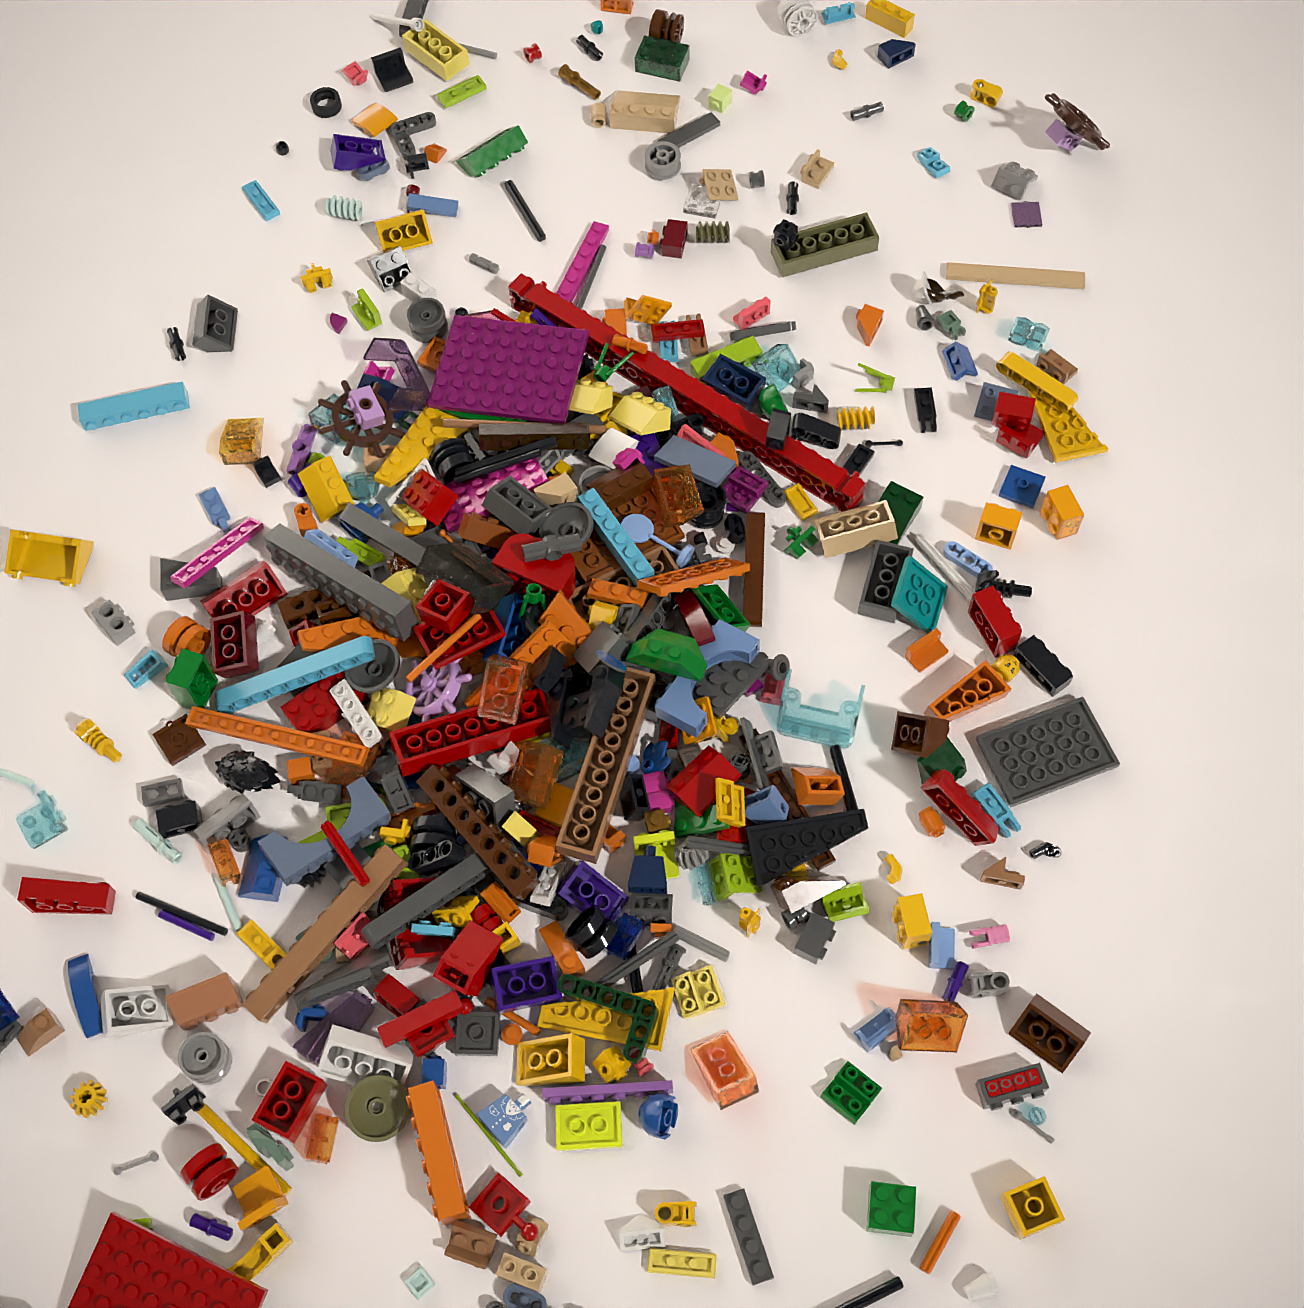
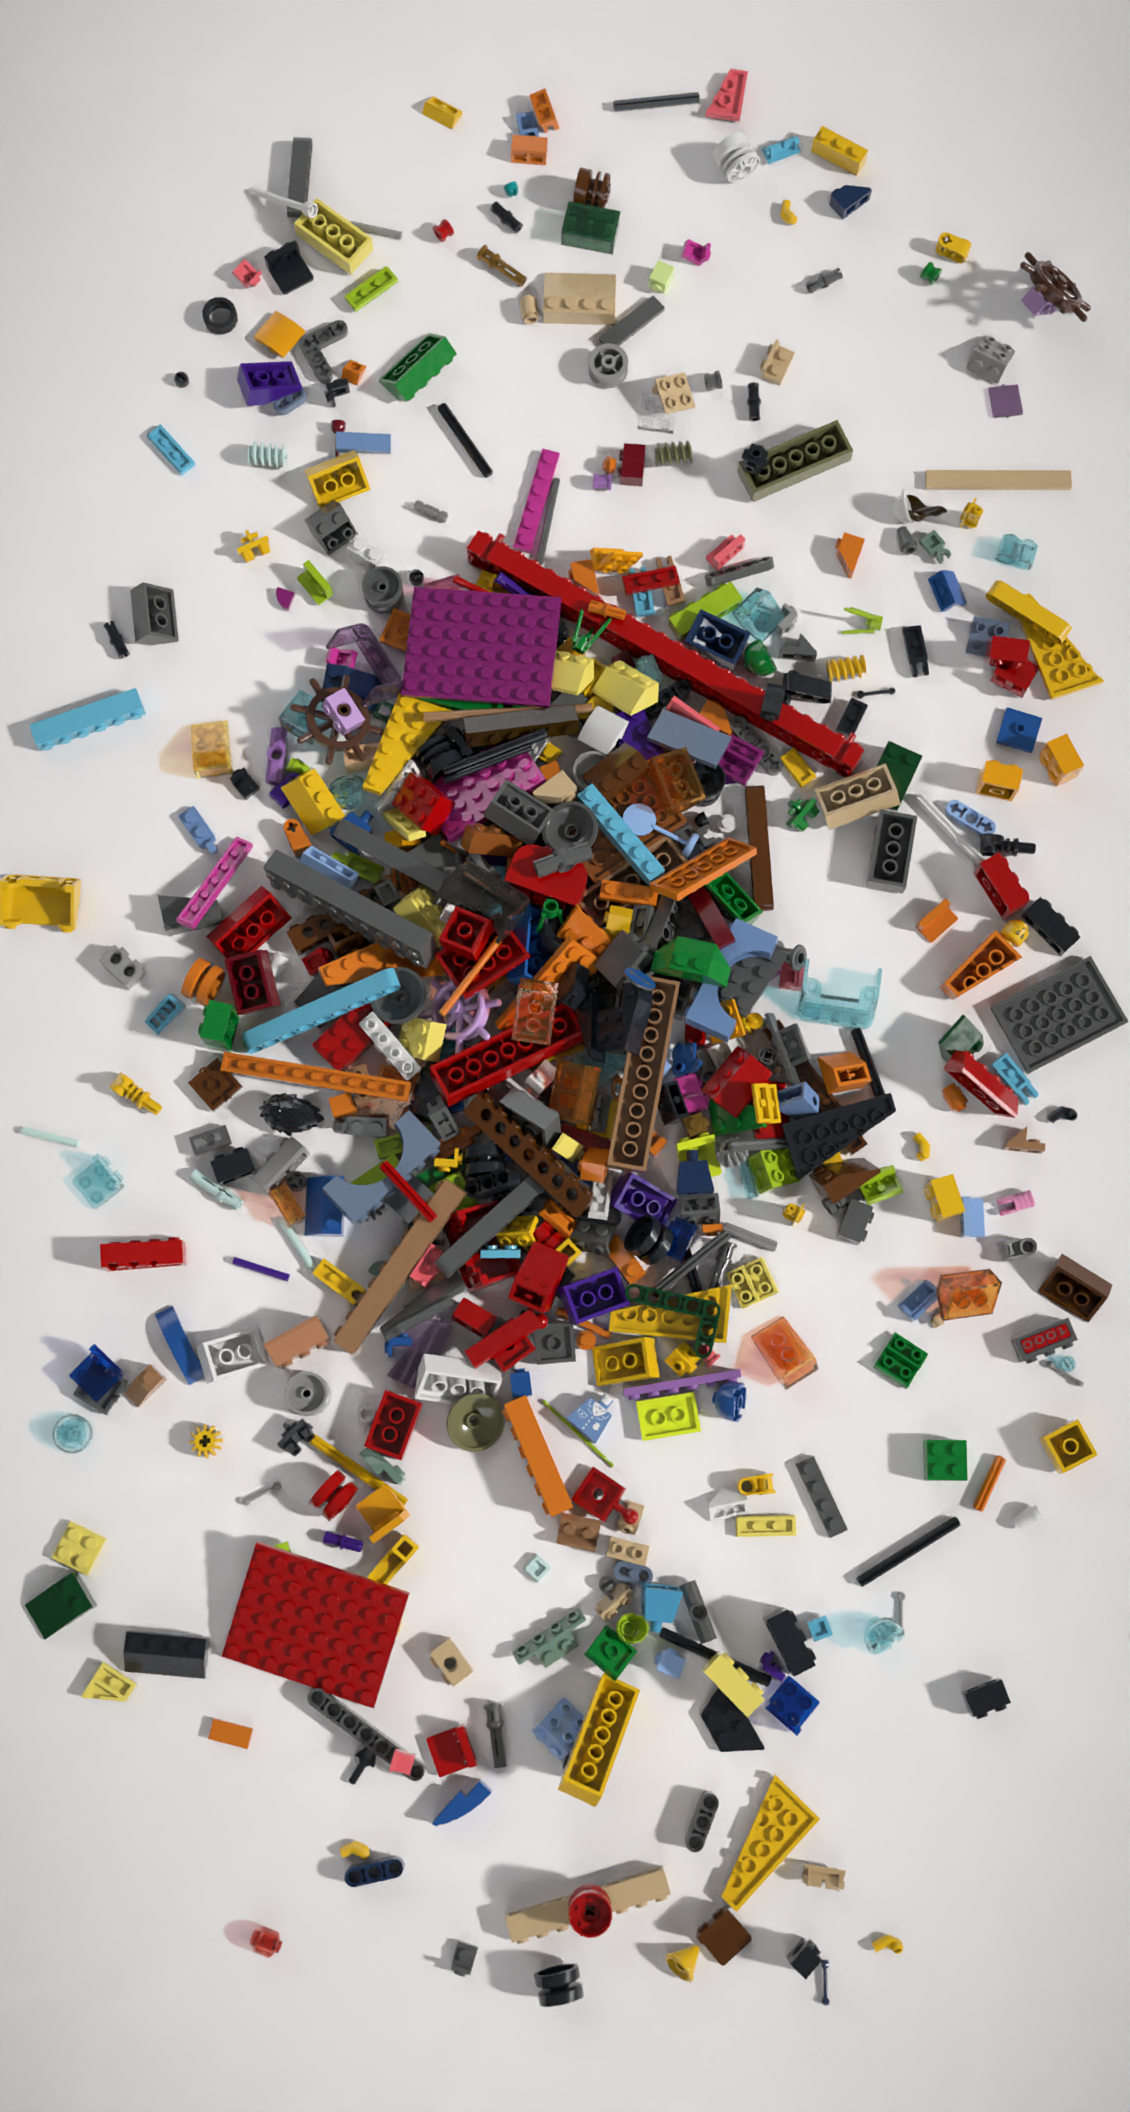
camera: 10 degrees left, 15 degrees up
black piece [135,891,228,936] -> none
clear orange hinge [306,1114,339,1164] -> none
dark pink bracket [612,448,645,470] -> none
black beam [724,513,746,544] -> none
teal plate [891,556,948,634] -> none
reddish brown slope [891,711,950,758] -> none
medium azure slope [917,147,950,178] -> none
dark purple axle [941,961,969,1004] -> none
medium nougat bracket [1036,349,1078,384] -> none
none -> dark grey bracket [570,1219,616,1256]
none -> dark grey hinge [586,1091,611,1133]

